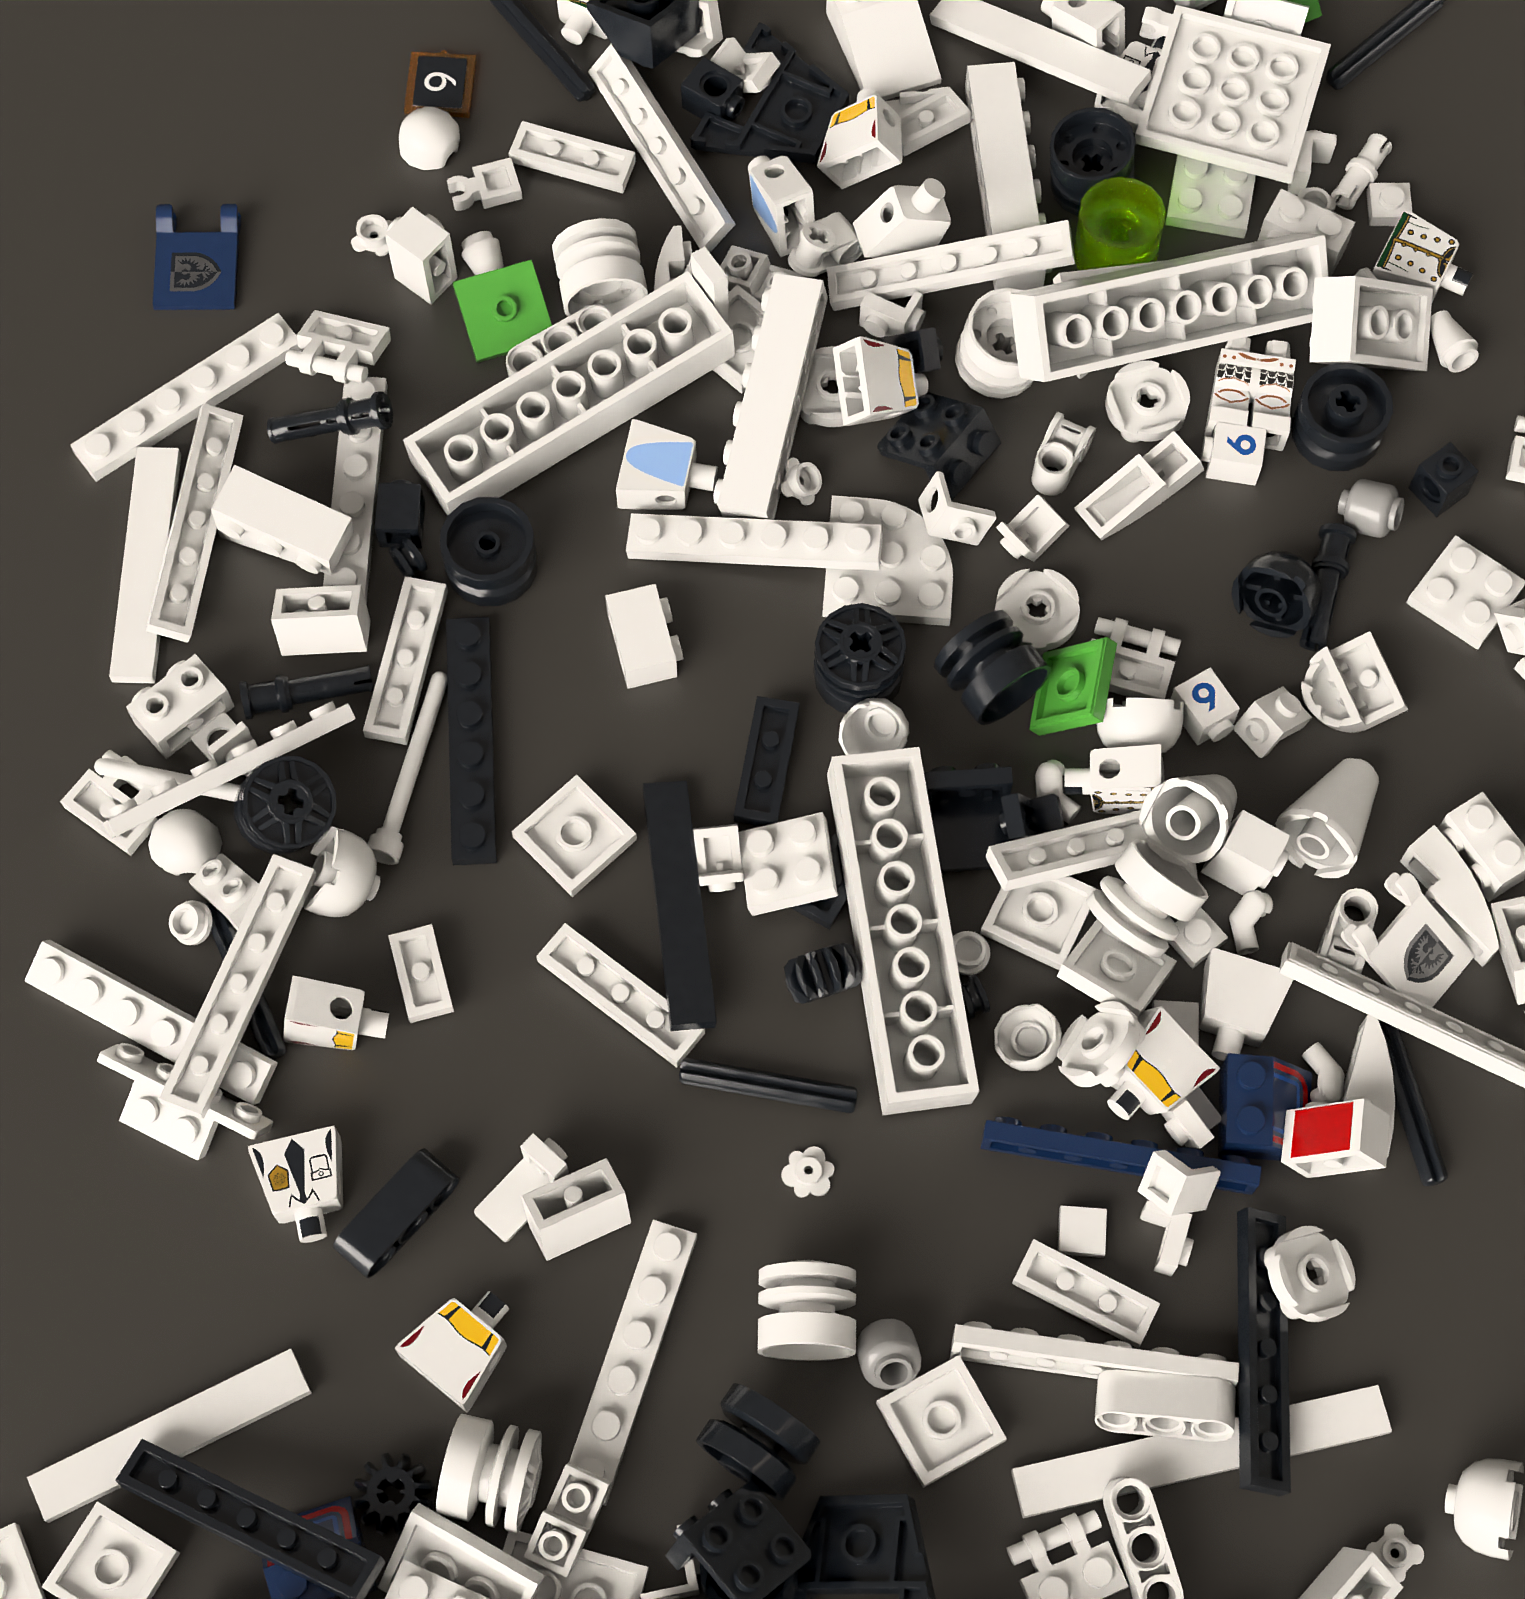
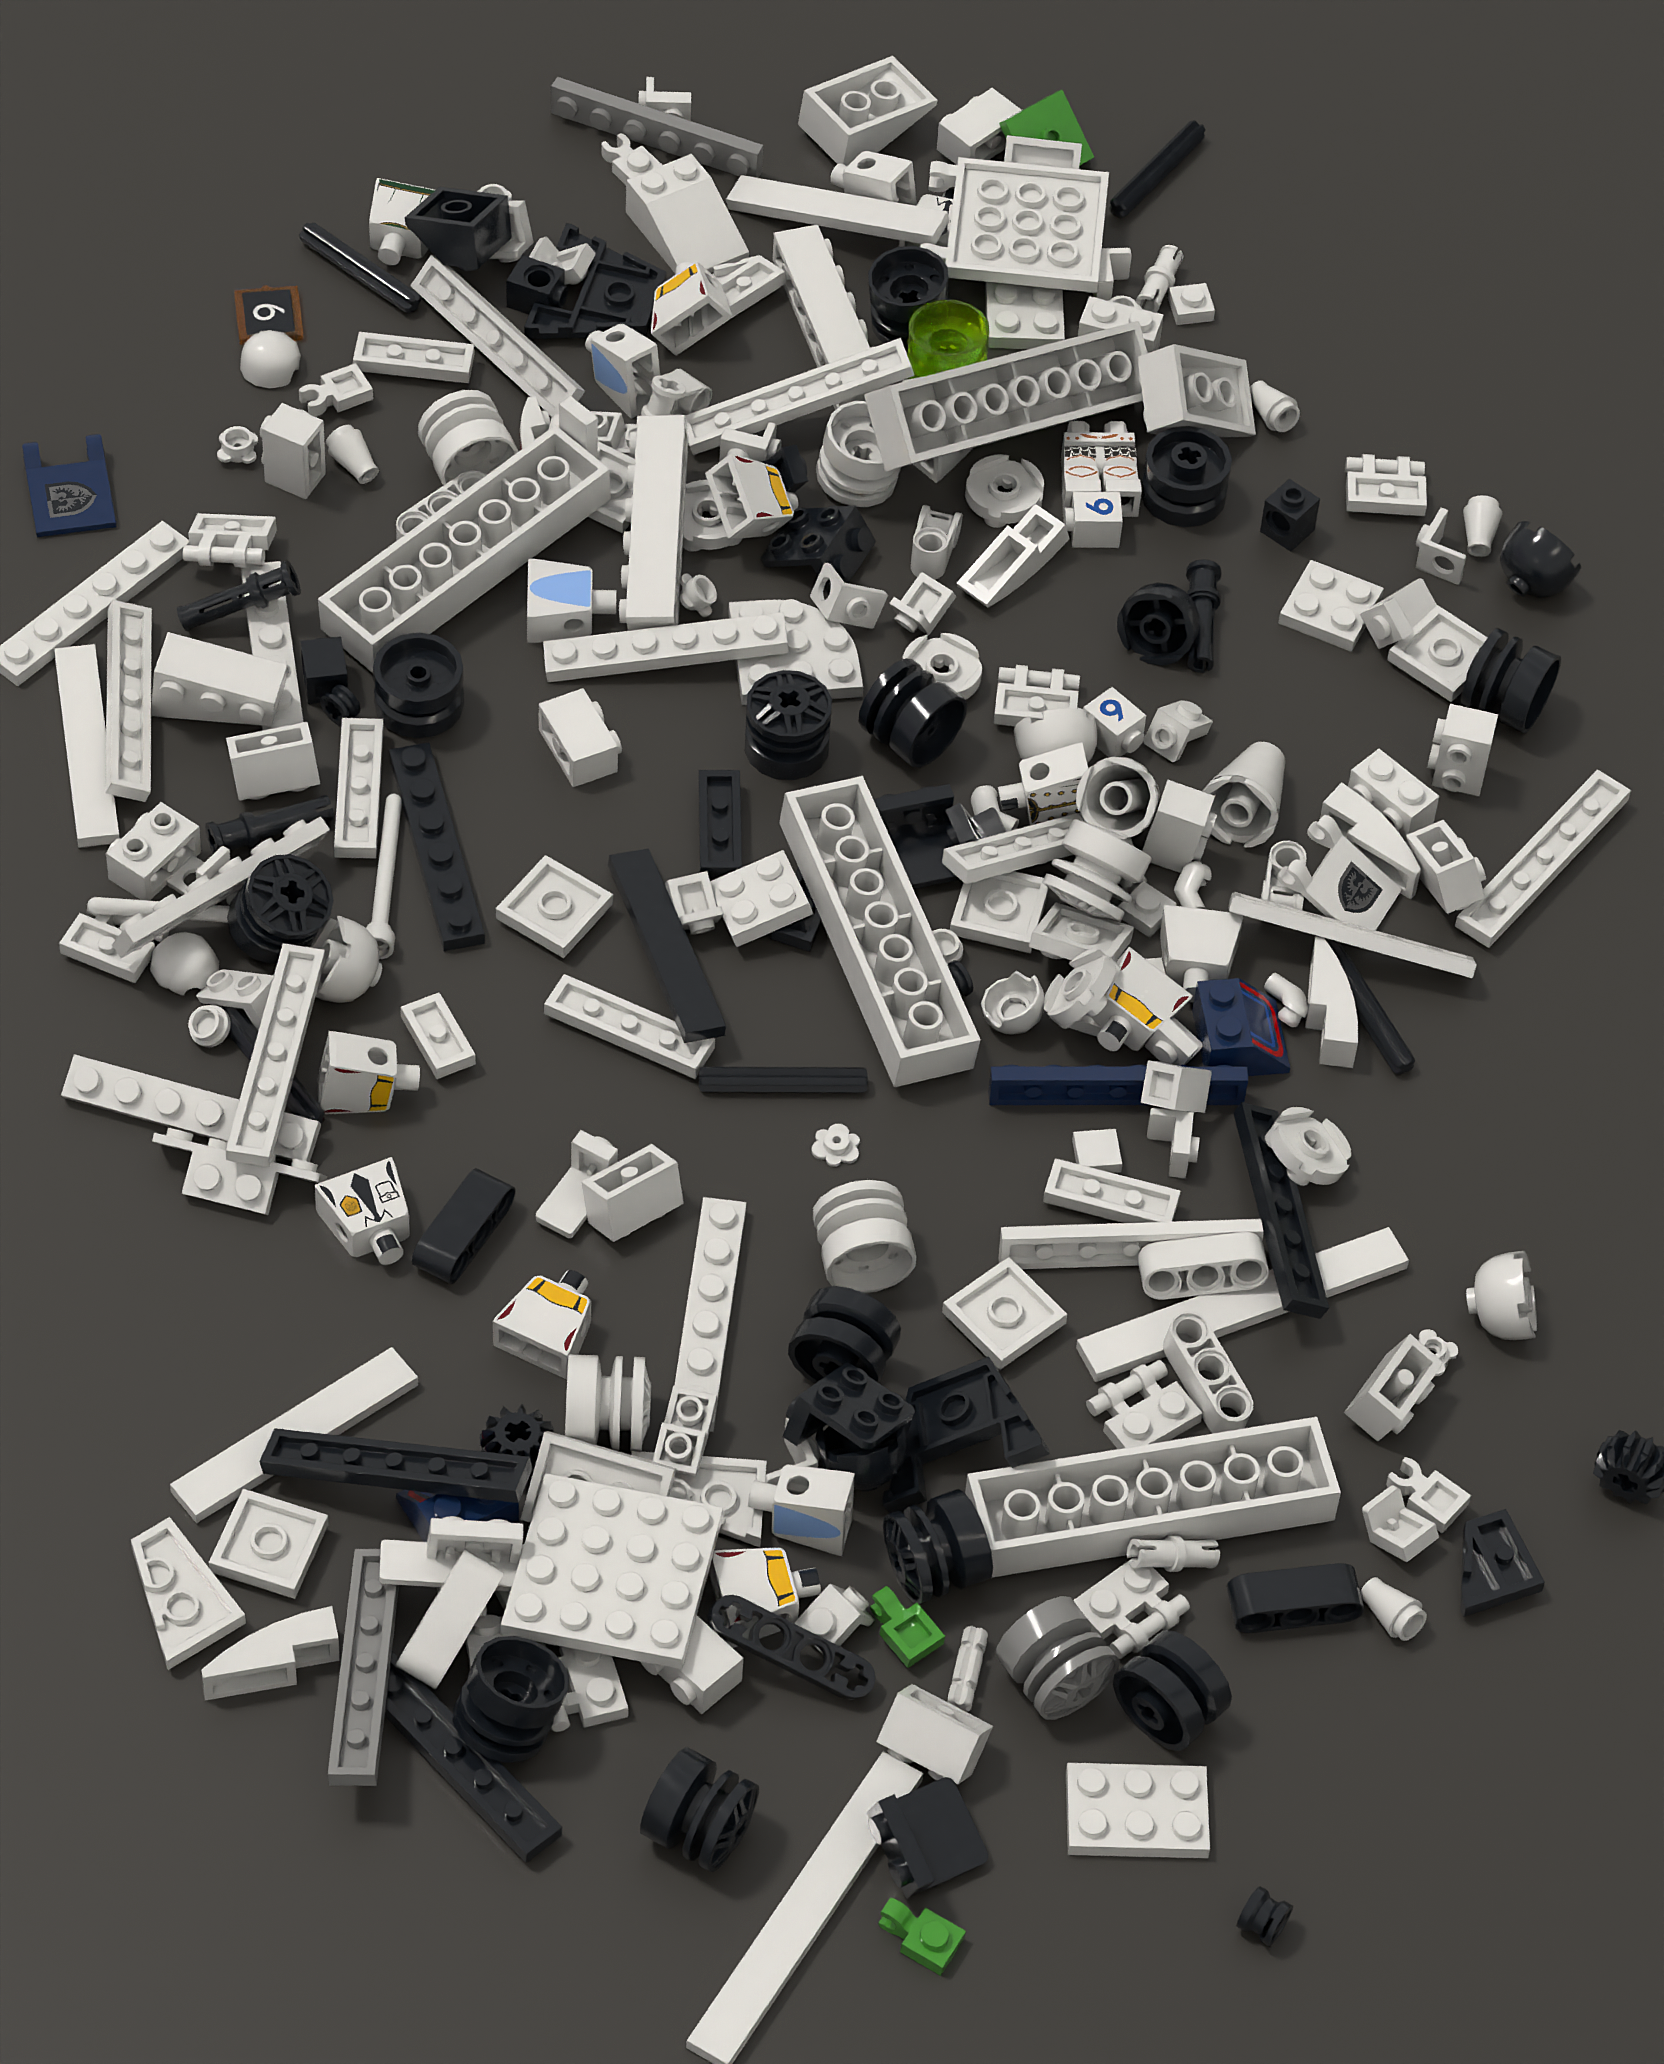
camera: 15 degrees left, 15 degrees down
bright green plate [453,260,552,363] -> none
black gear [784,943,862,1004] -> none
white hair [838,698,909,755] -> none
white torso [853,178,951,258] -> none
light grey head [856,1318,921,1390] -> none
bright green plate [1029,637,1117,736] -> none
white brick [1281,1096,1390,1178] -> none
white slope [1301,631,1408,733] -> none
light grey head [1338,479,1404,538] -> none
white torso [1372,209,1473,302] -> none

